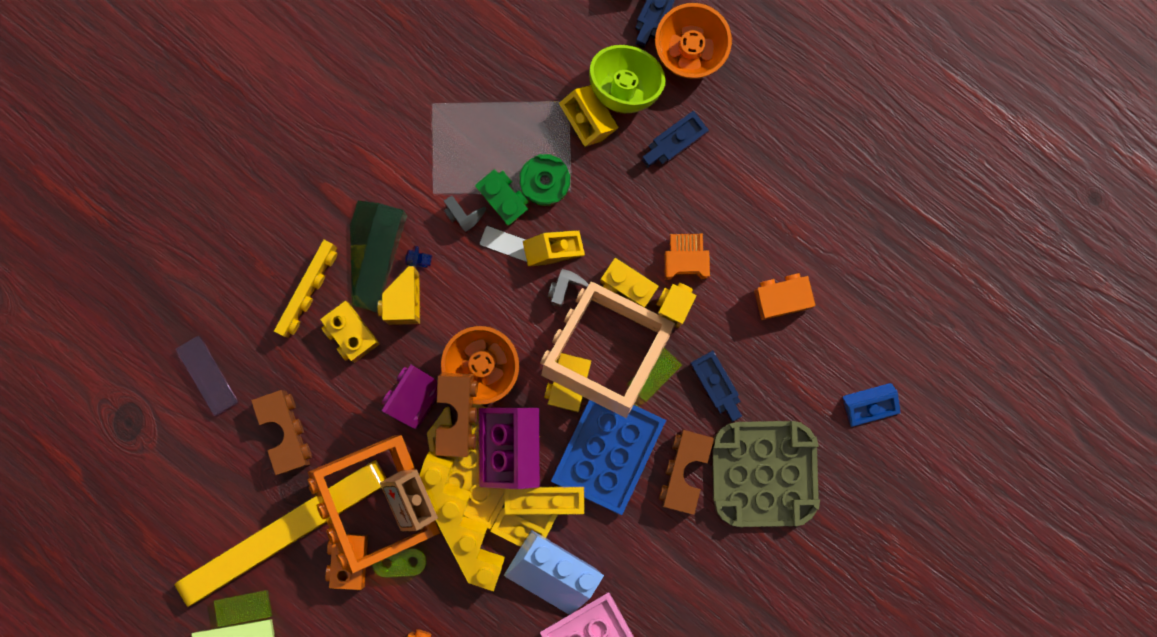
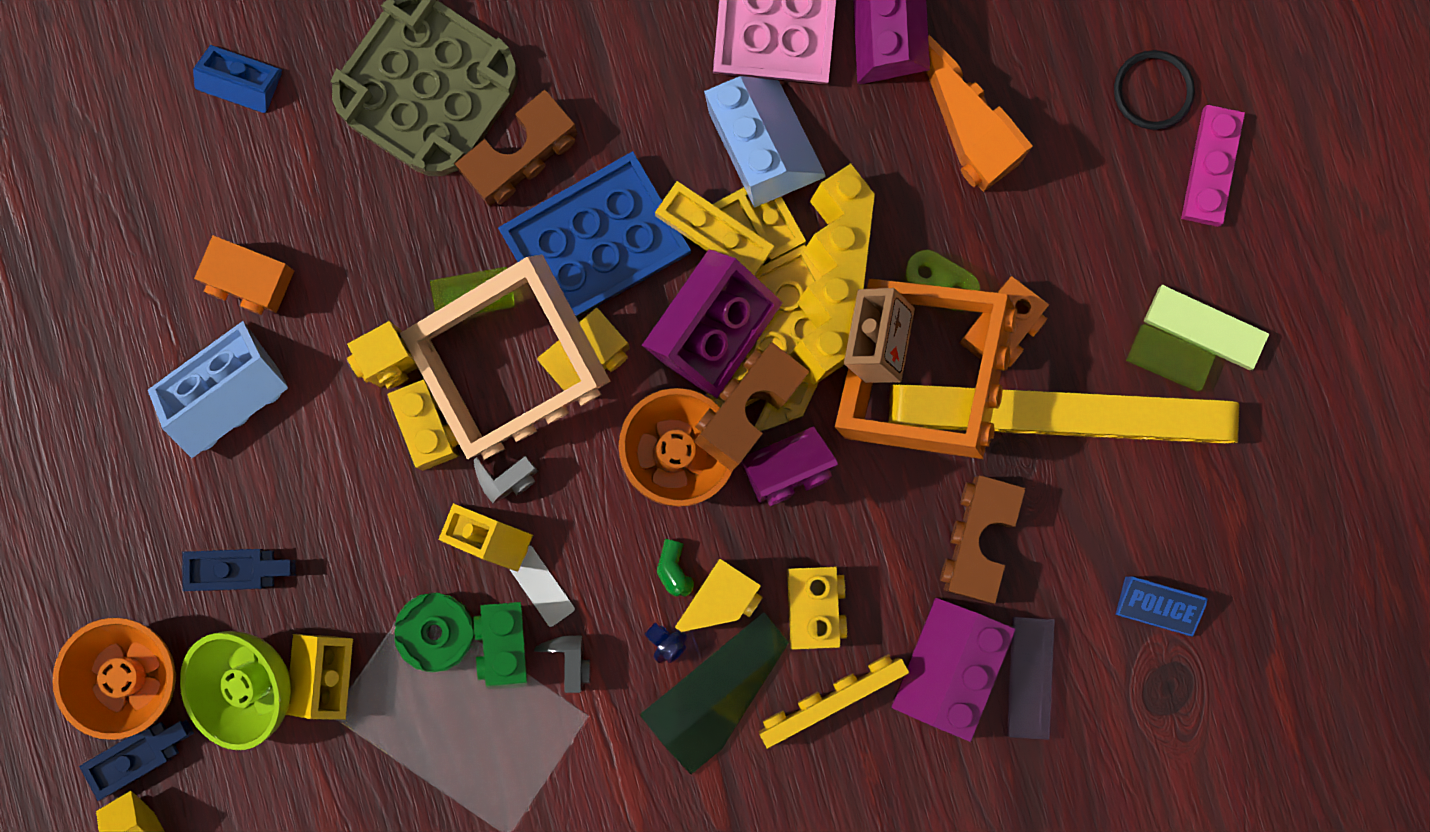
camera: 140 degrees left, 0 degrees up
orange piece [664,233,710,280] -> none
dark blue hinge [690,350,742,422] -> none
none -> light blue slope [148,321,288,458]
none -> green arm [657,539,694,597]
none -> magenta slope [891,598,1016,742]
none -> slope [1115,576,1208,637]

